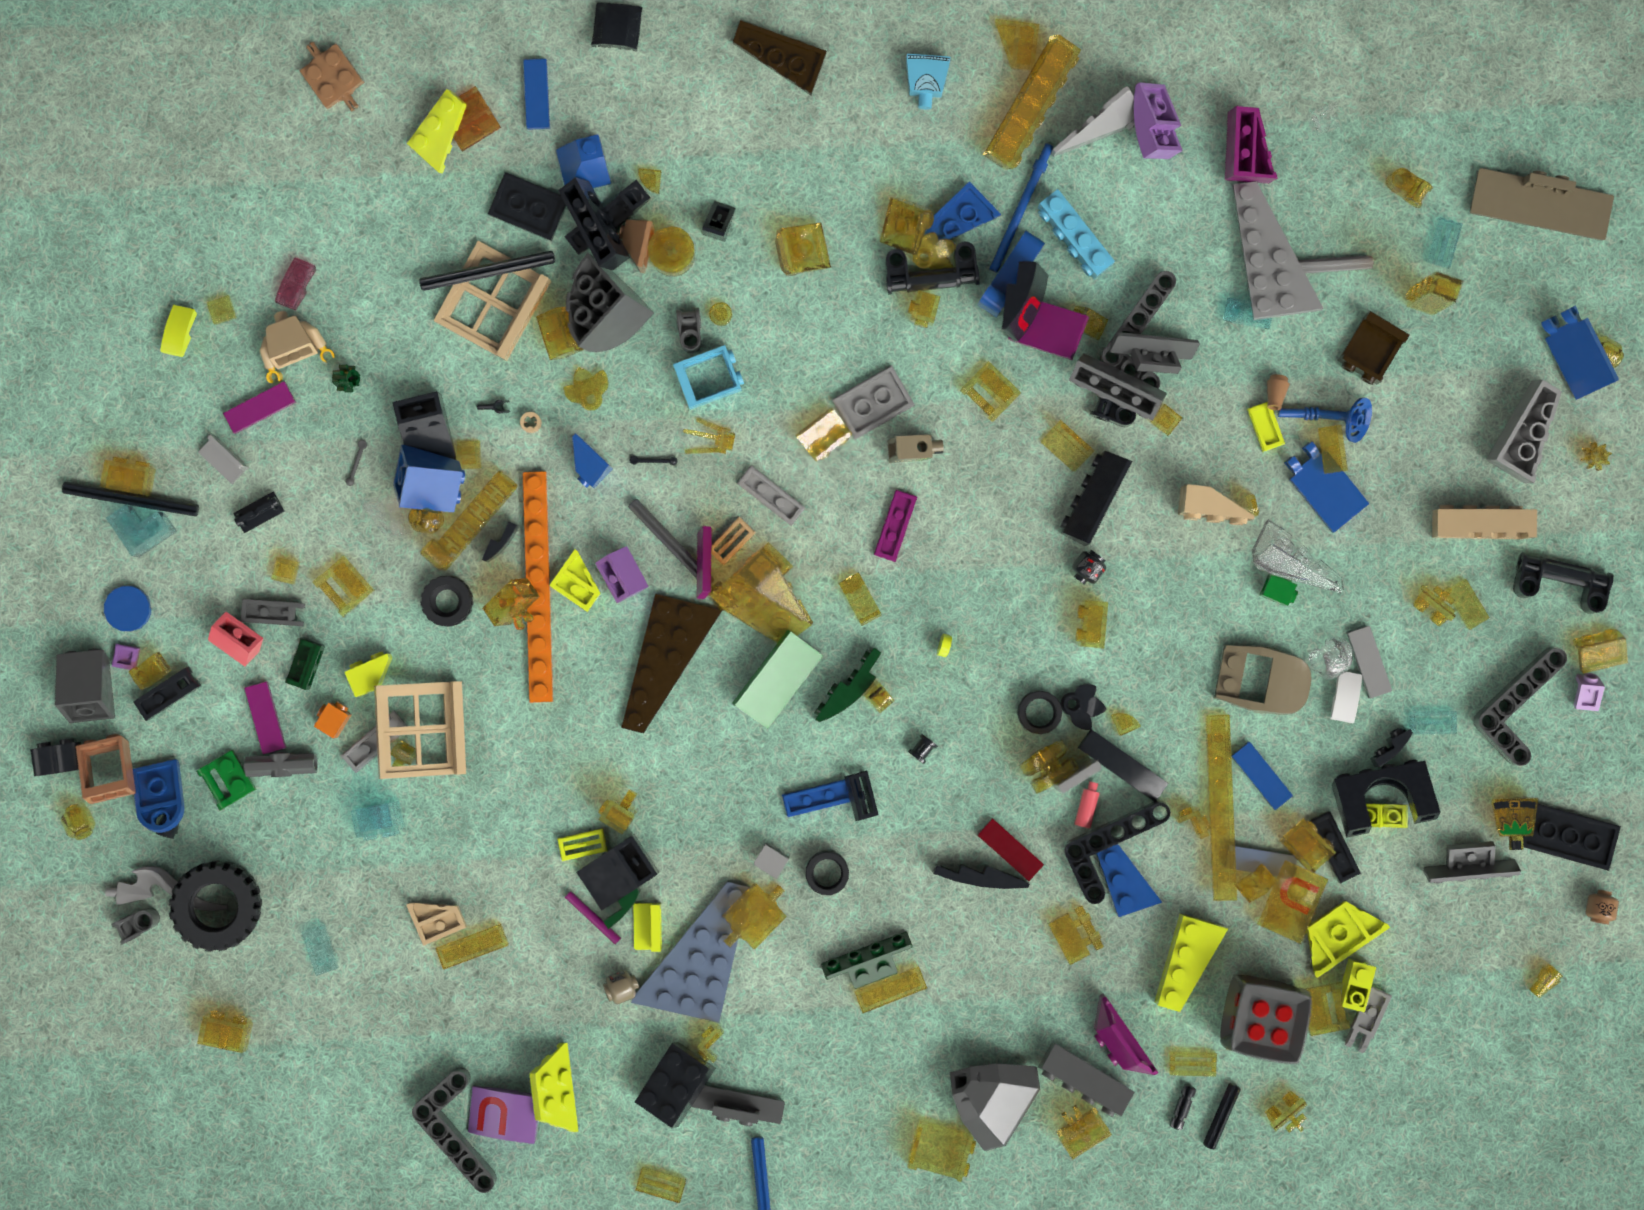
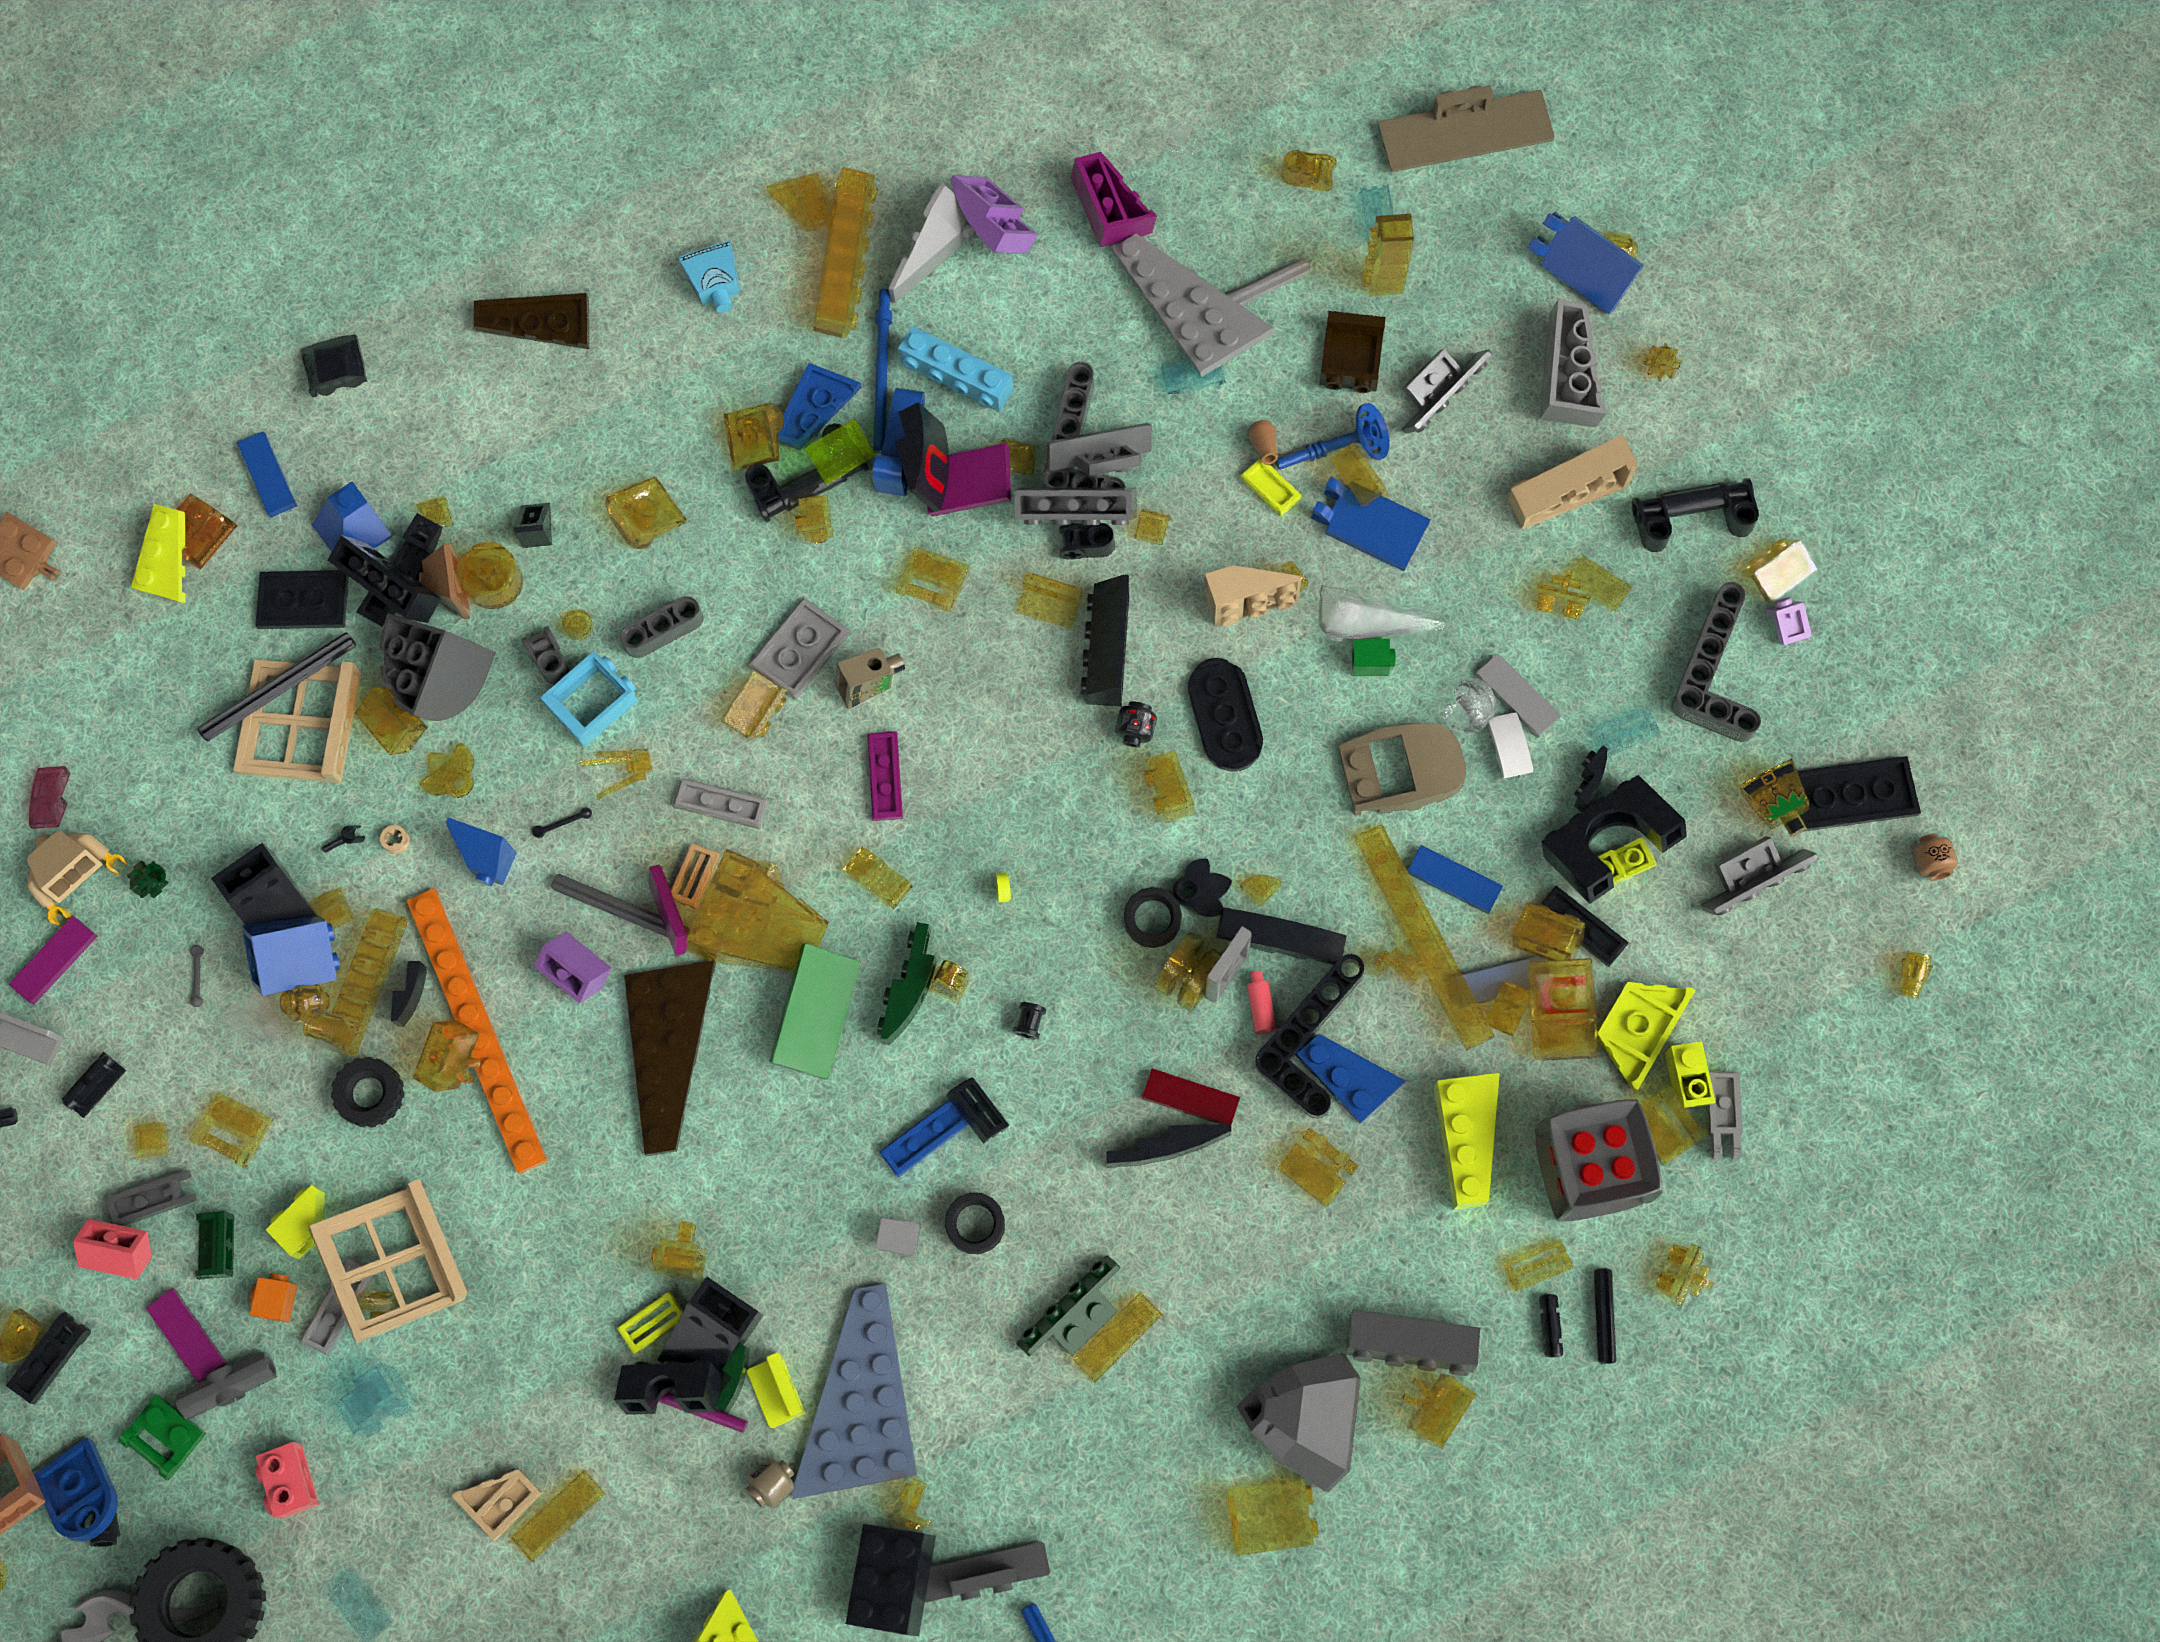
camera: 15 degrees left, 15 degrees down
neon yellow wing [549,550,601,612] -> none
clear yellow plate [722,883,787,950] -> none
clear yellow plate [913,232,956,270] -> none
magenta wedge [1094,993,1159,1075] -> none
none -> coral brick [255,1442,319,1519]
none -> black arch [614,1360,722,1415]
none -> dark grey beam [620,596,704,658]
none -> clear neon green plate [804,418,876,485]
none -> black tile [1188,658,1263,772]
none -> bracket [1402,349,1492,434]

